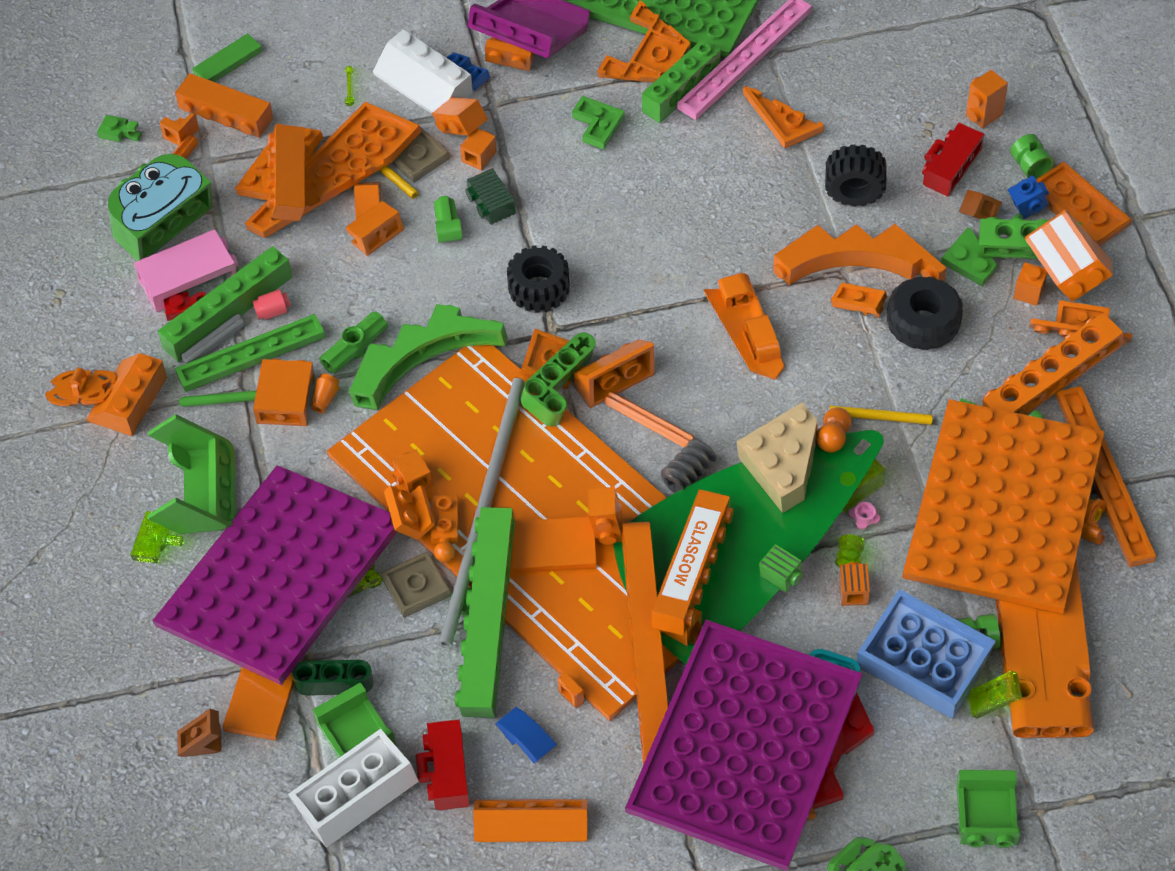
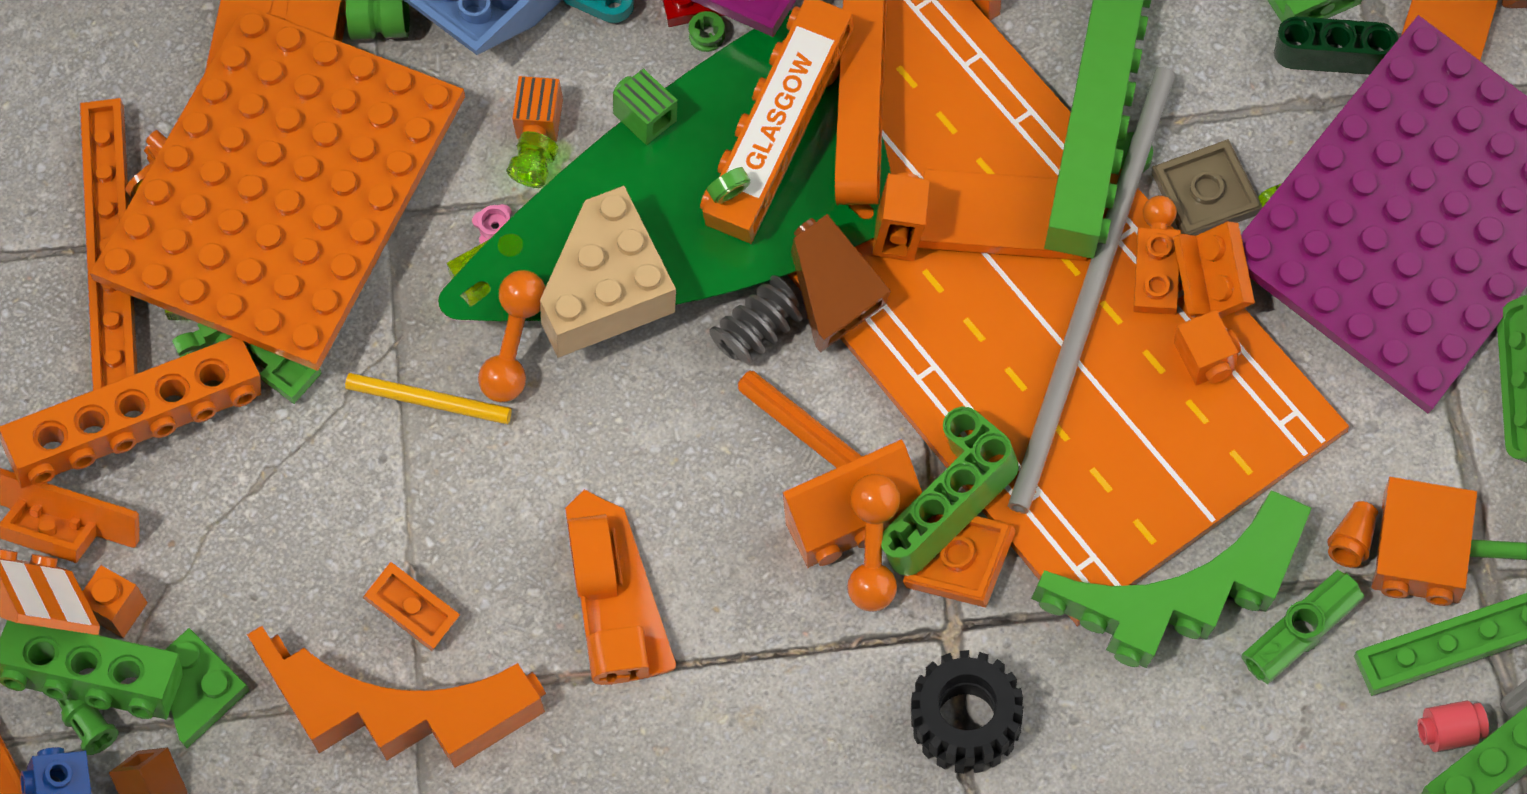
camera: 170 degrees left, 10 degrees up
black tyre [887,276,963,350] -> none
none -> bright green tile [707,167,751,204]
none -> dark orange slope [791,214,891,353]
none -> orange piece [847,474,900,612]

